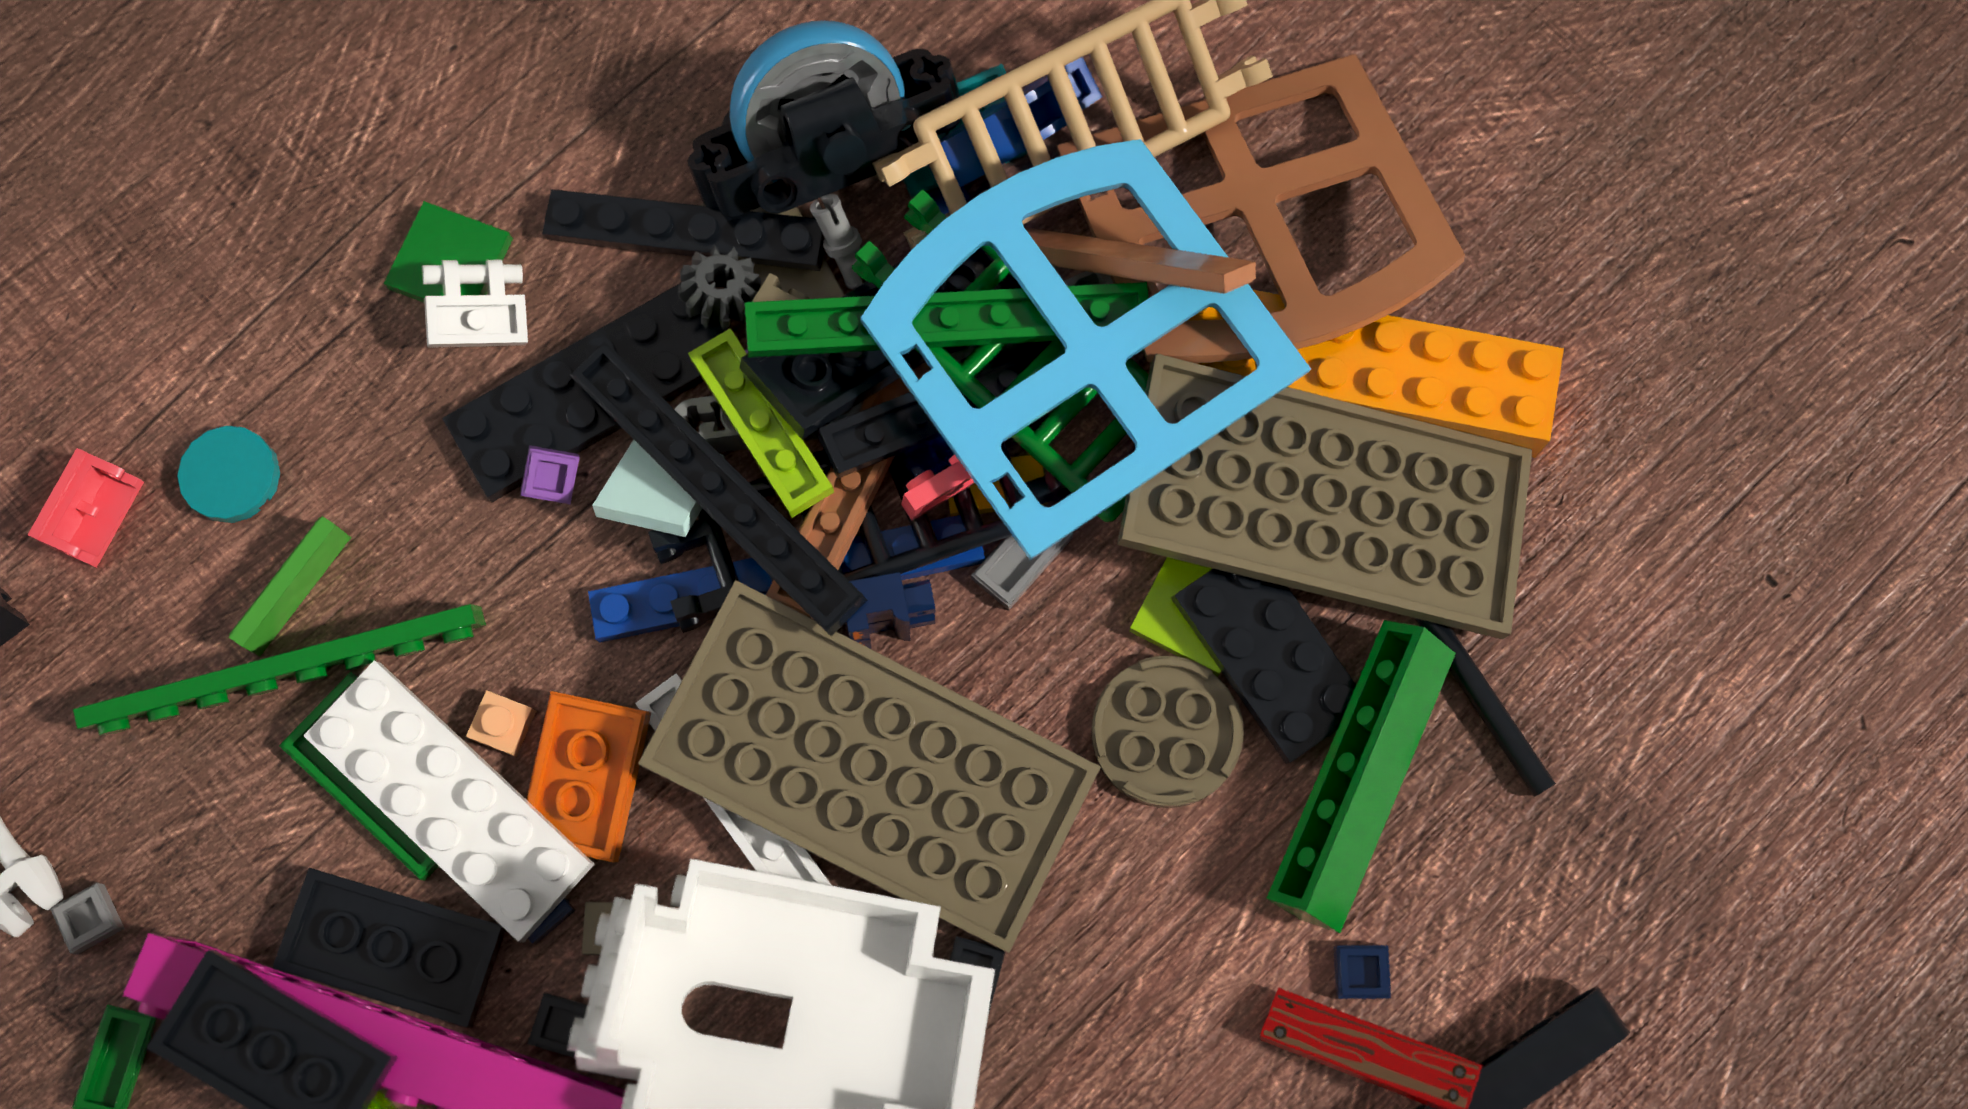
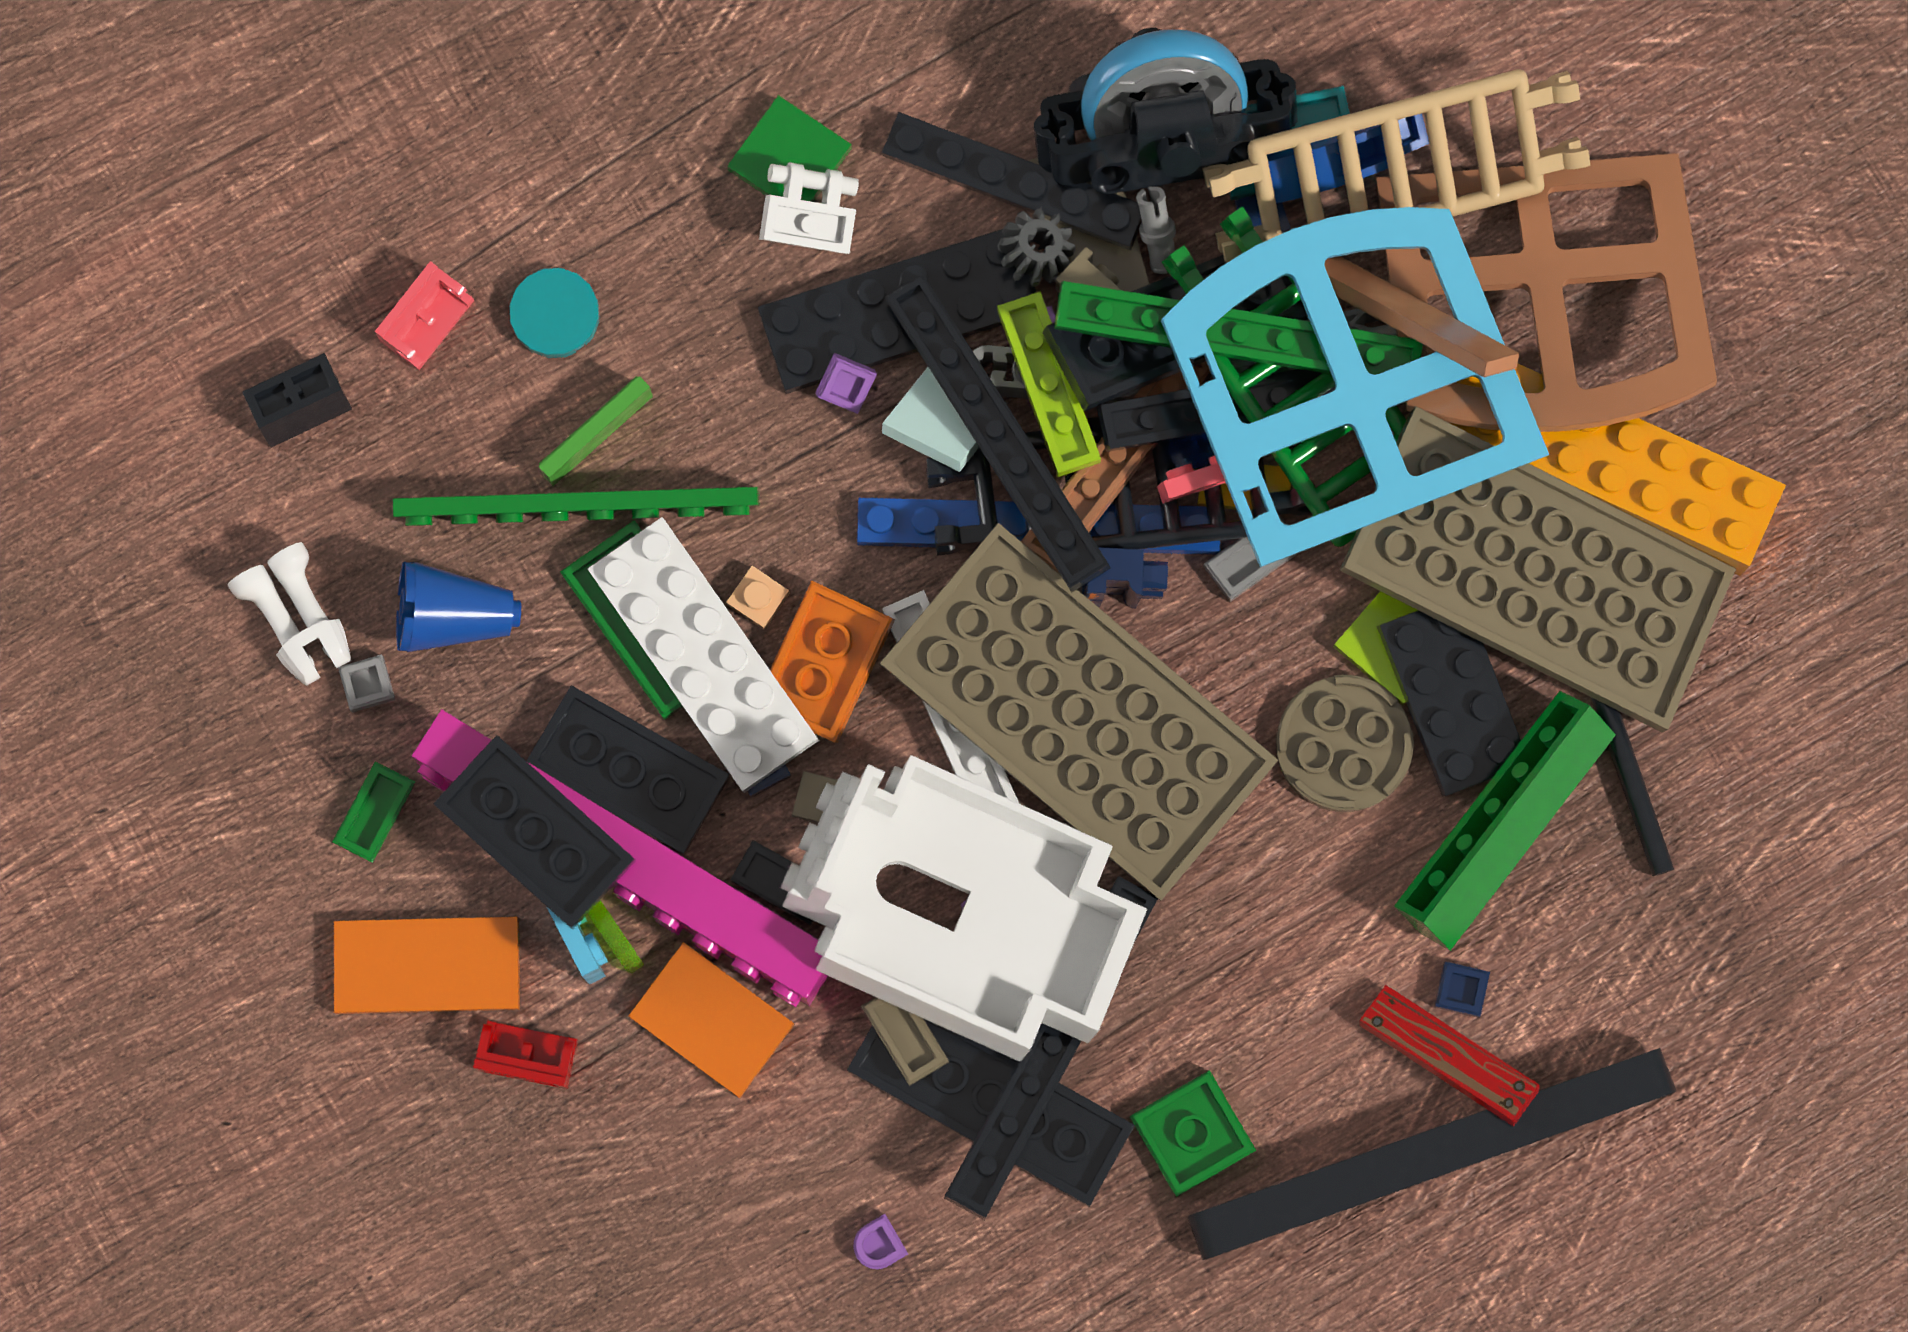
camera: 10 degrees right, 5 degrees up
none -> blue cone [396,561,521,652]

